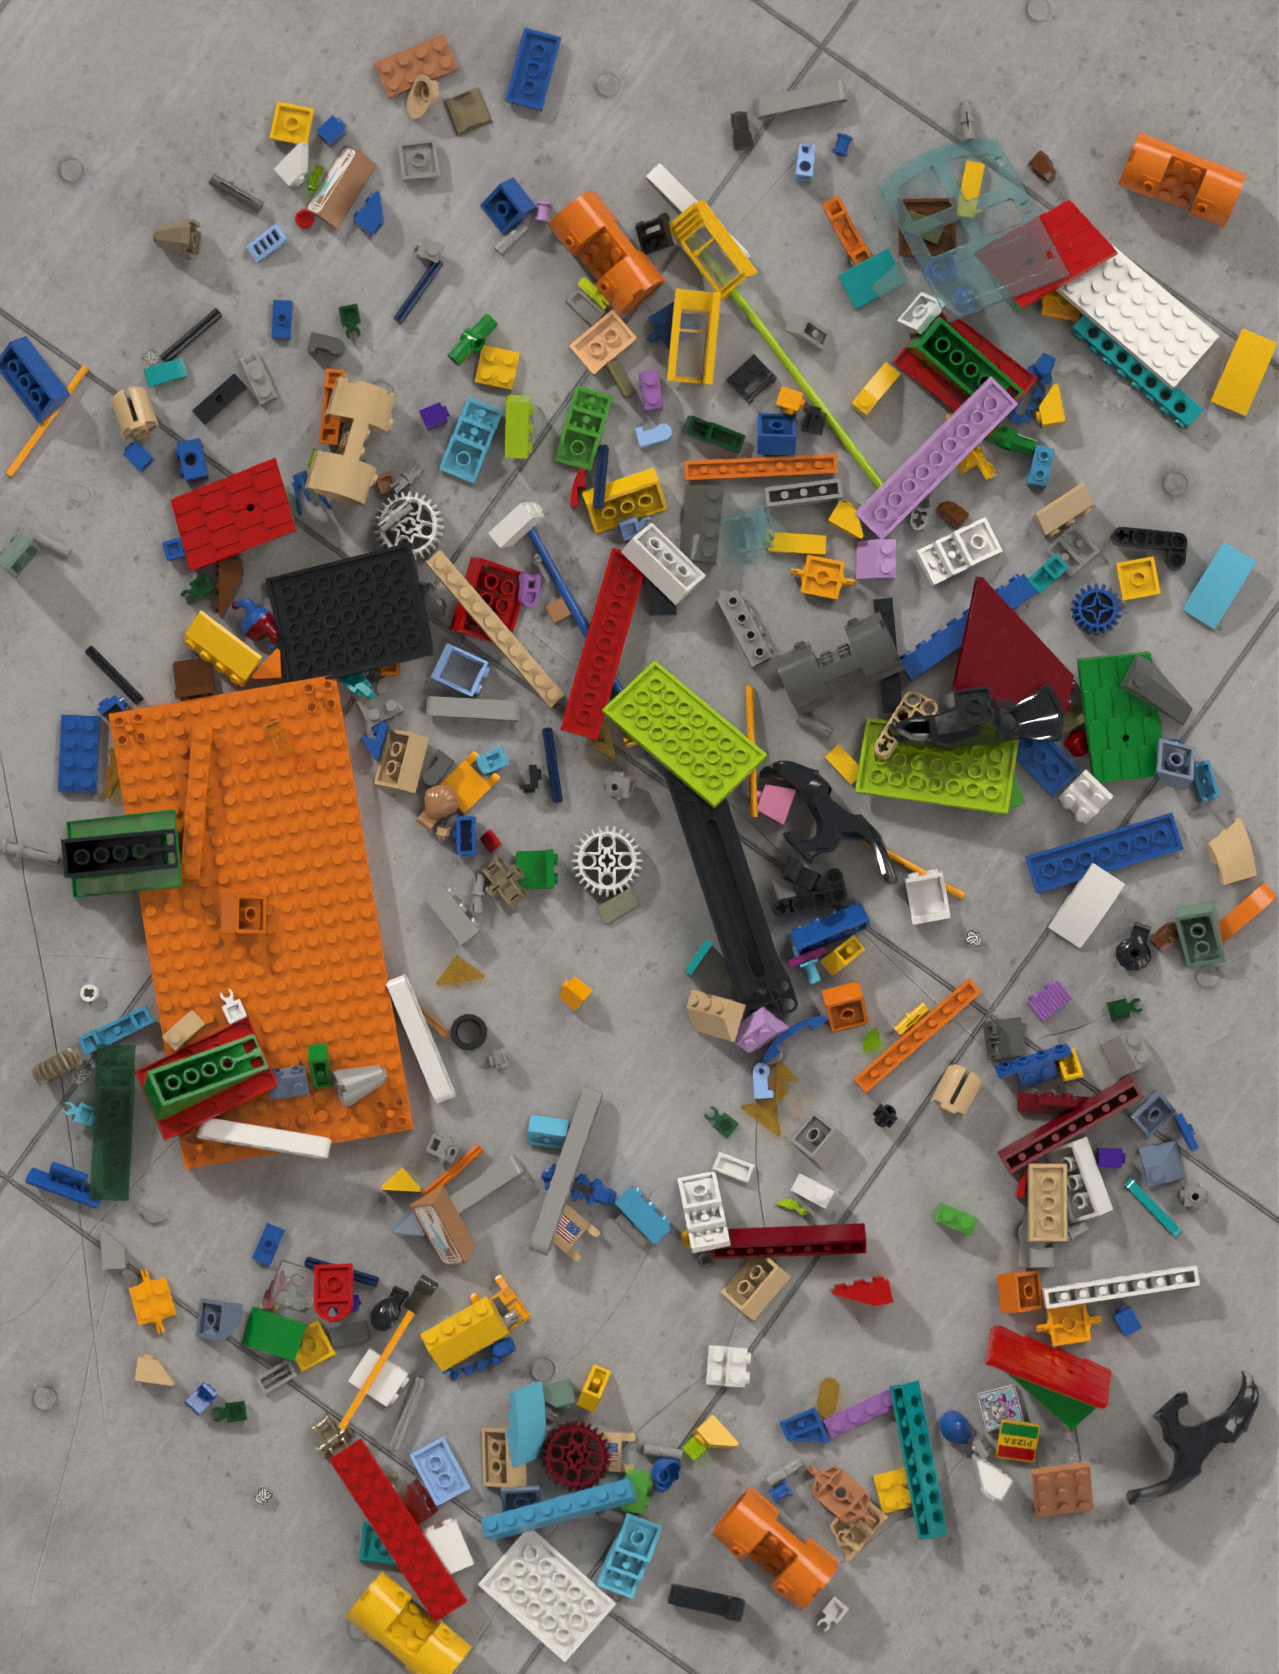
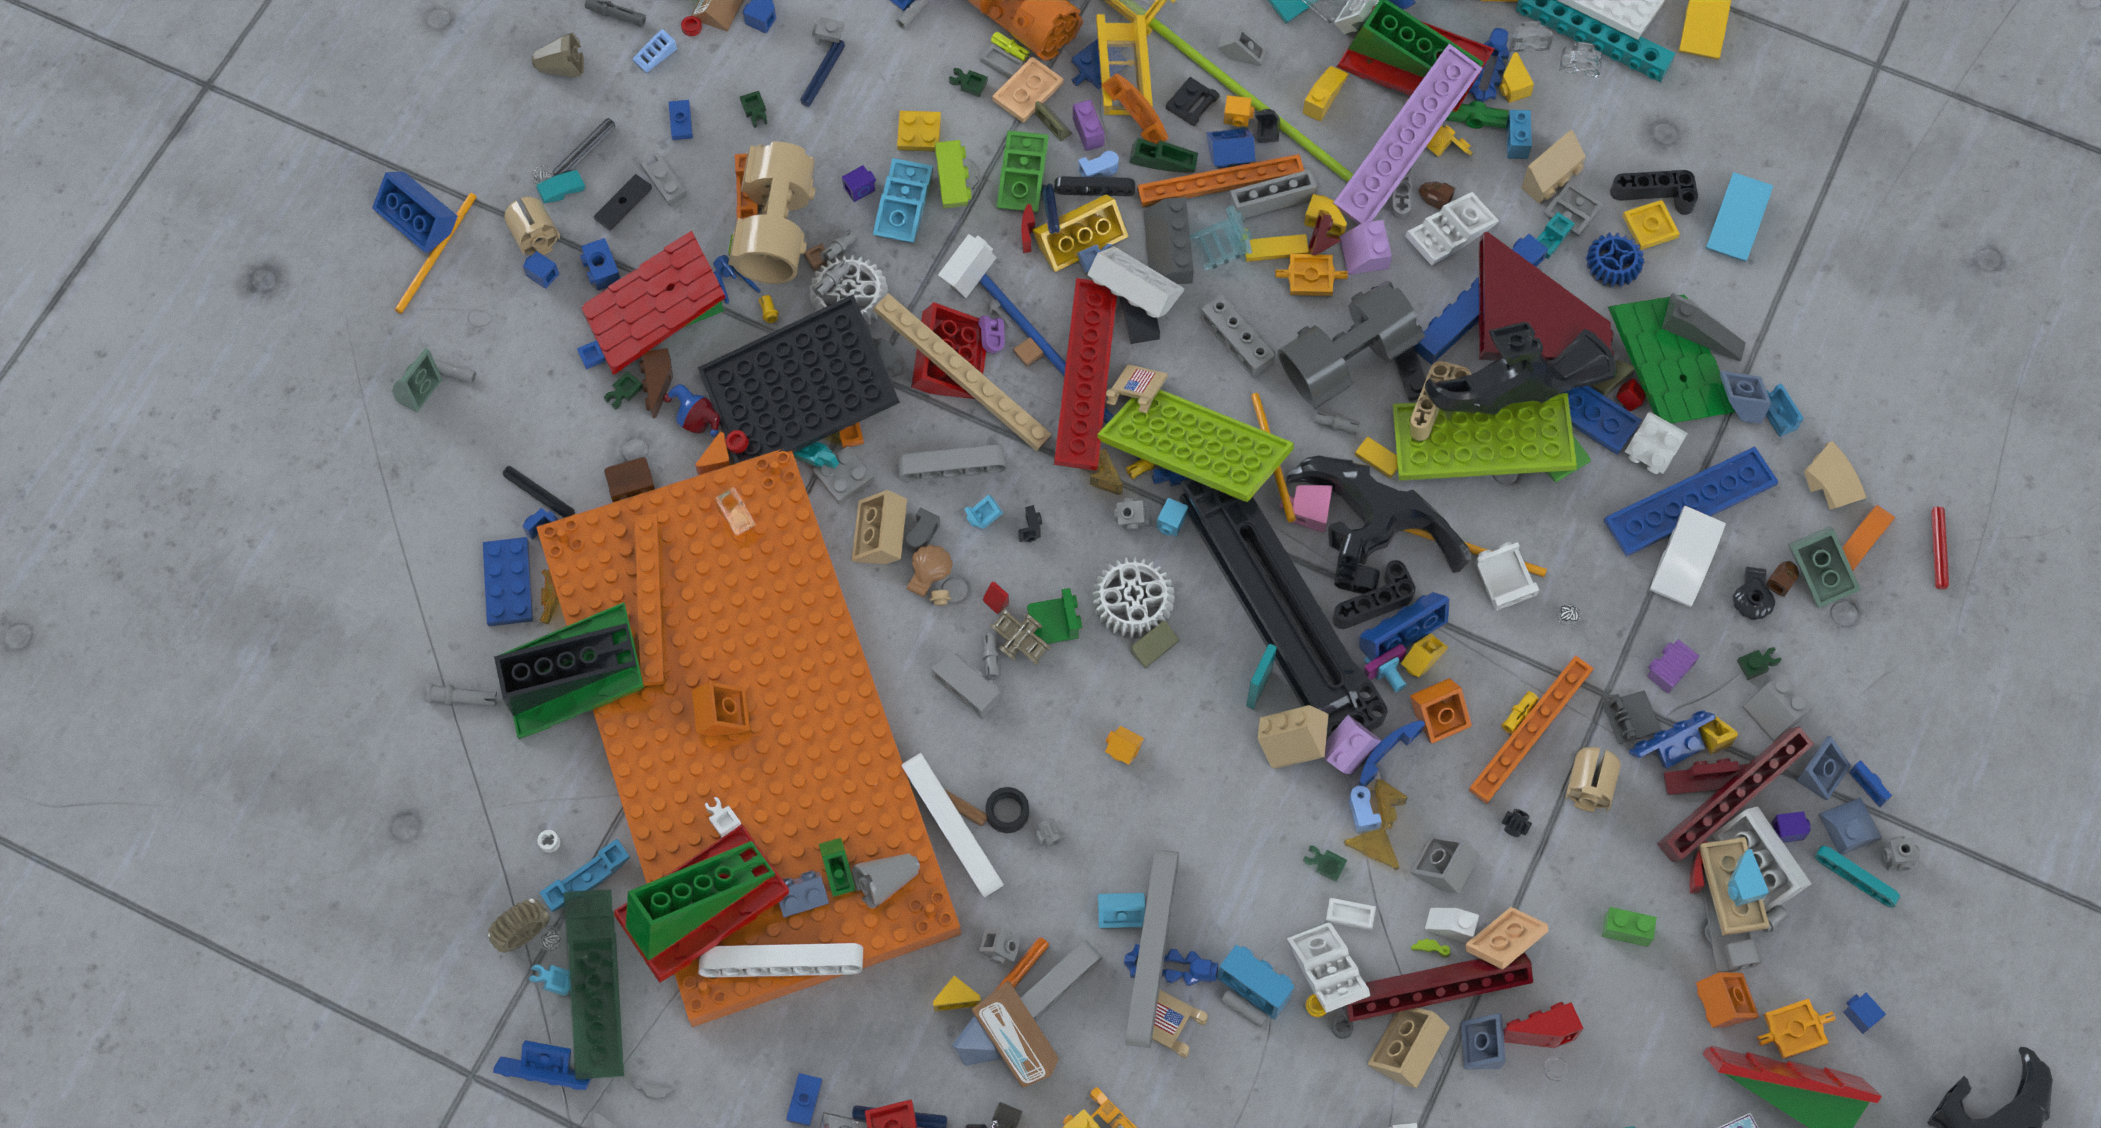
camera: 15 degrees left, 20 degrees down
tan slope [162,1010,206,1051] -> none
yellow slope [182,611,262,687] -> none
dark grey leg [307,332,345,357] -> none
blue slope [361,721,389,761] -> none
light blue window [431,643,491,698] -> none
clear yellow tile [436,955,485,985] -> none
light orange flag [441,751,501,814] -> none
green piece [447,314,498,366] -> none
blue brick [453,816,477,856] -> none
dark blue axle [542,727,563,803] -> none
clear neon green tile [863,1028,882,1052] -> none
white brick [1042,1265,1200,1309] -> none
none -> red tile [725,430,749,453]
none -> yellow pin [758,295,779,323]
none -> dark green plate [949,68,988,97]
none -> black beam [1054,176,1136,197]
none -> orange slope [1101,73,1168,144]
none -> tan flag [1106,364,1168,413]
none -> medium azure brick [1156,498,1188,537]
none -> dark red slope [1308,210,1341,256]
none -> sand blue slope [1461,1013,1506,1069]
none -> light nougat plate [1465,907,1549,969]
none -> medium azure slope [1728,849,1769,907]

